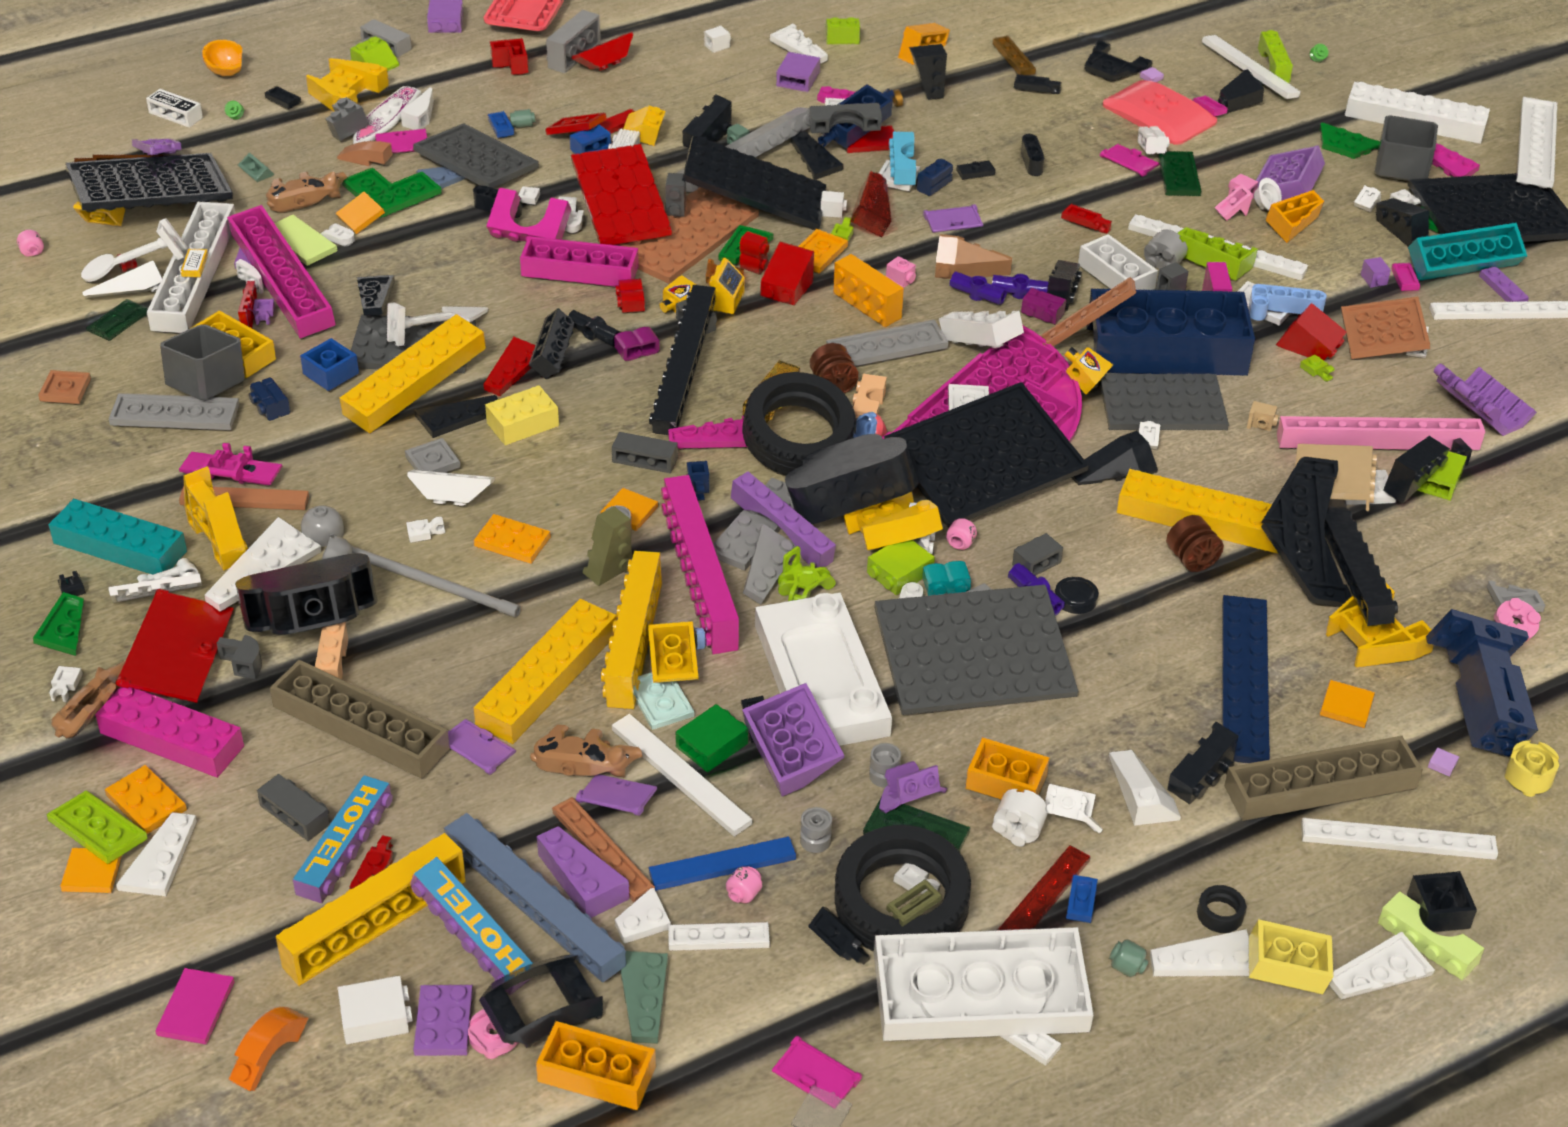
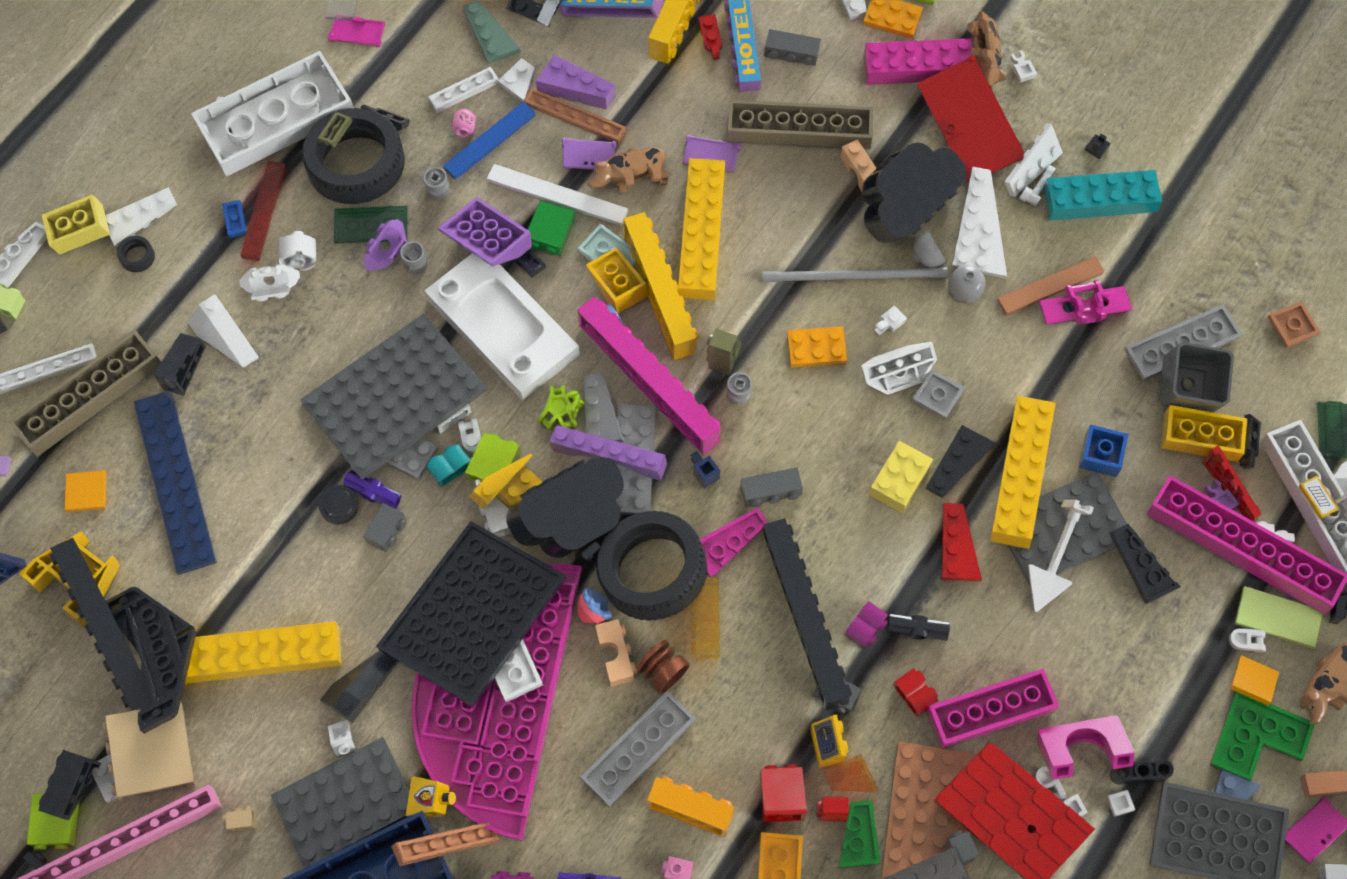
camera: 155 degrees right, 25 degrees up
green wing [33,592,84,656] -> none
yellow wedge [184,466,248,571] -> none
dark grey brick [217,635,262,679] -> none
dark blue brick [249,377,290,421] -> none
sand blue brick [444,813,626,983] -> none
black brick [529,308,575,379] -> none
light orange tile [600,488,658,531] -> none
yellow torso [660,275,697,313] -> none
white wedge [939,311,1024,348] -> none
bright pink head [946,518,977,550] -> none
light orange brick [965,737,1050,799] -> none
sand green head [1109,939,1149,977] -> none
copper wheel [1166,515,1224,572] -> none

